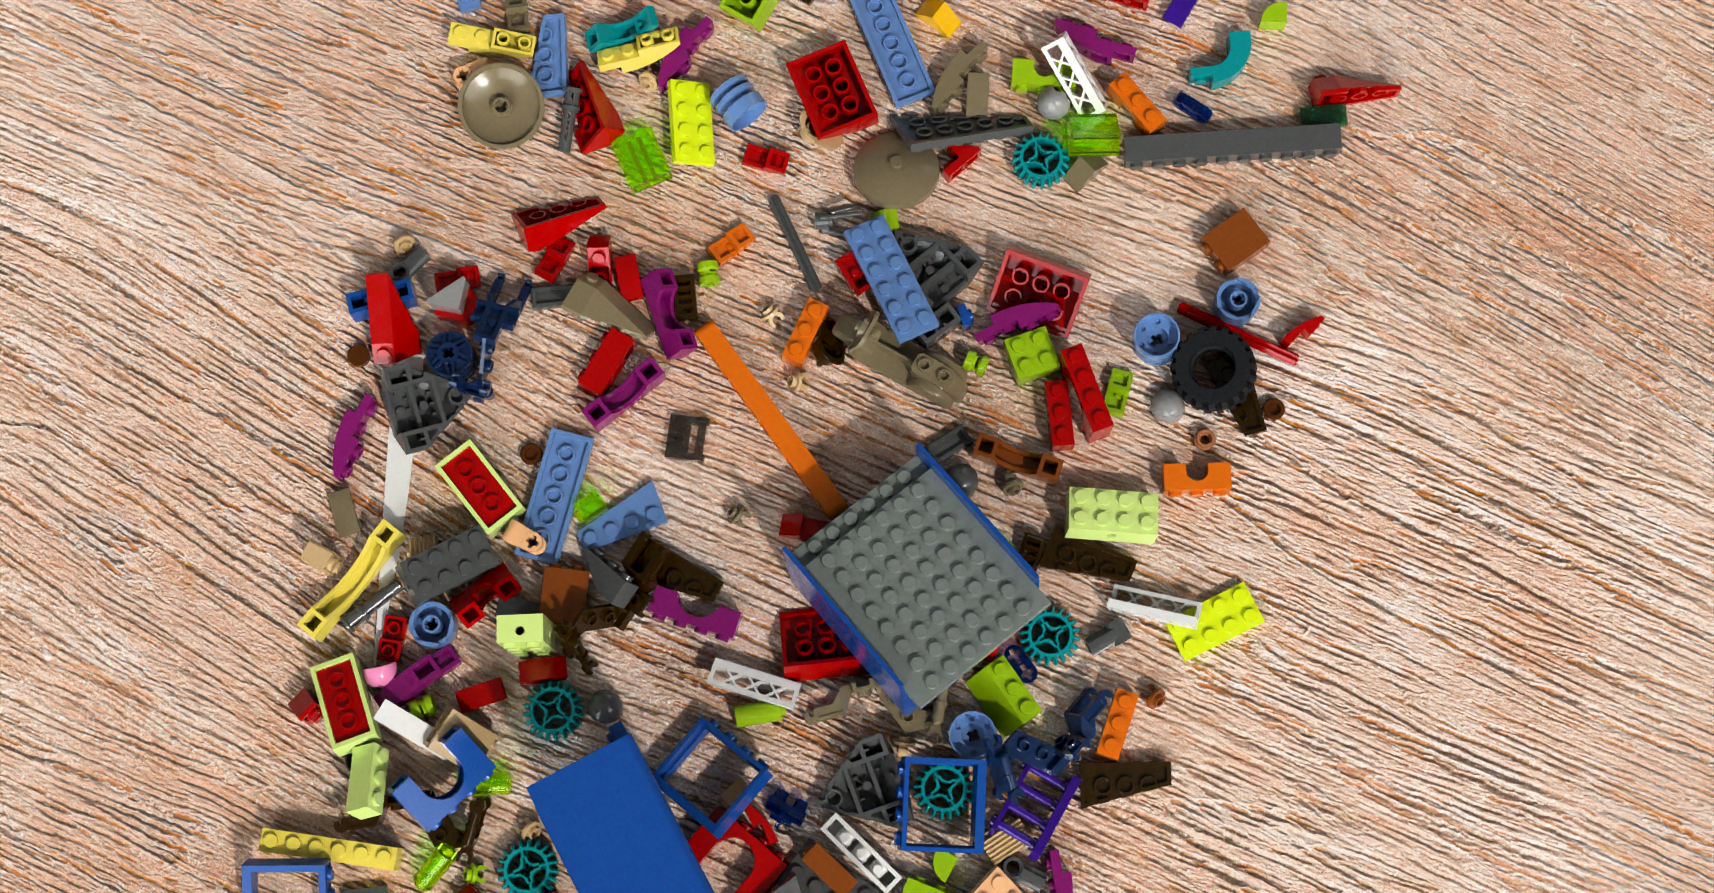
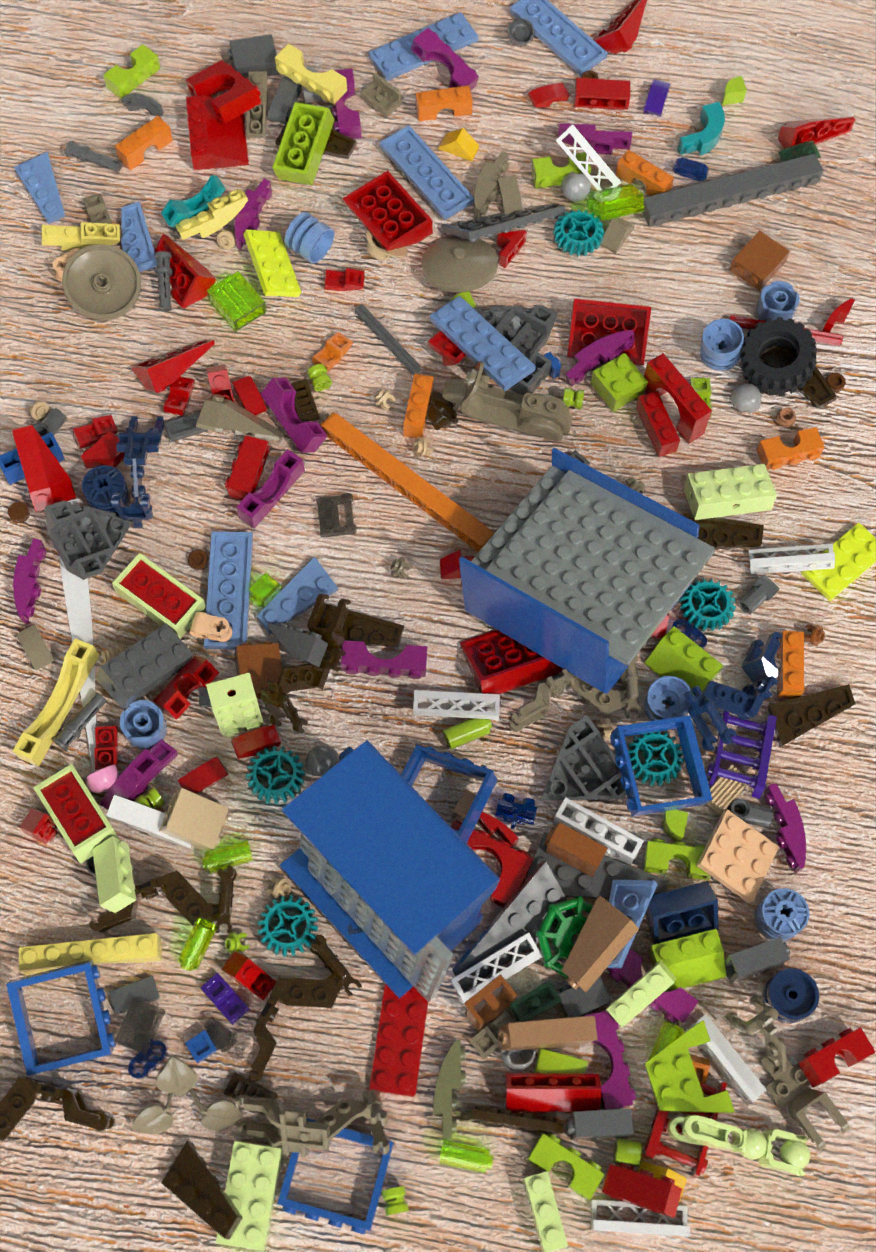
camera: 20 degrees left, 10 degrees down
tan brick [300,540,344,577] -> none
blue arch [387,725,496,833] -> none
light grey slope [427,276,470,315] -> none
dark grey plant [815,204,863,237] -> none
dark orange arch [972,432,1064,486] -> none

